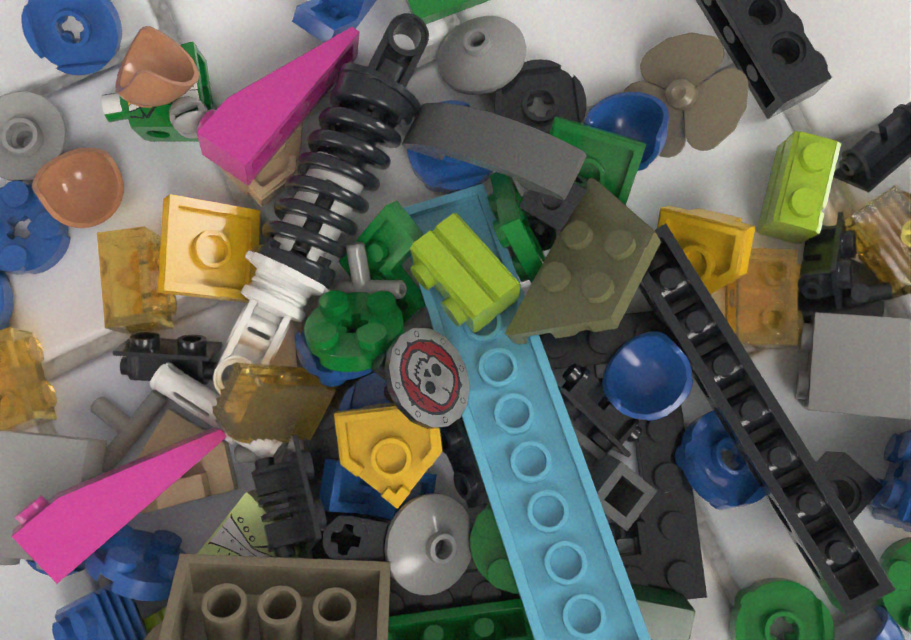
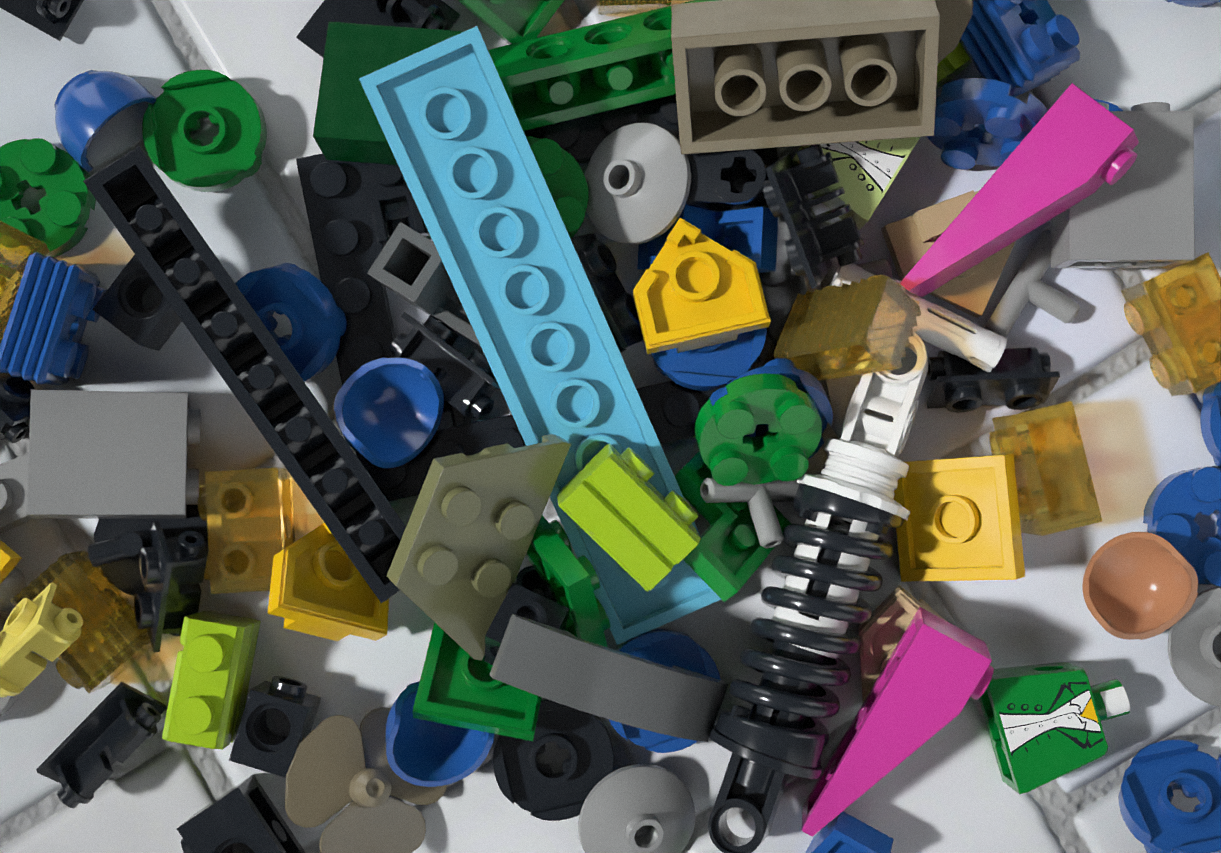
camera: 170 degrees right, 5 degrees up
nougat helmet [115,26,199,108] -> none
light grey hinge [169,96,209,138] -> none
shield [371,328,470,429] -> none
none -> black brick [229,676,321,778]

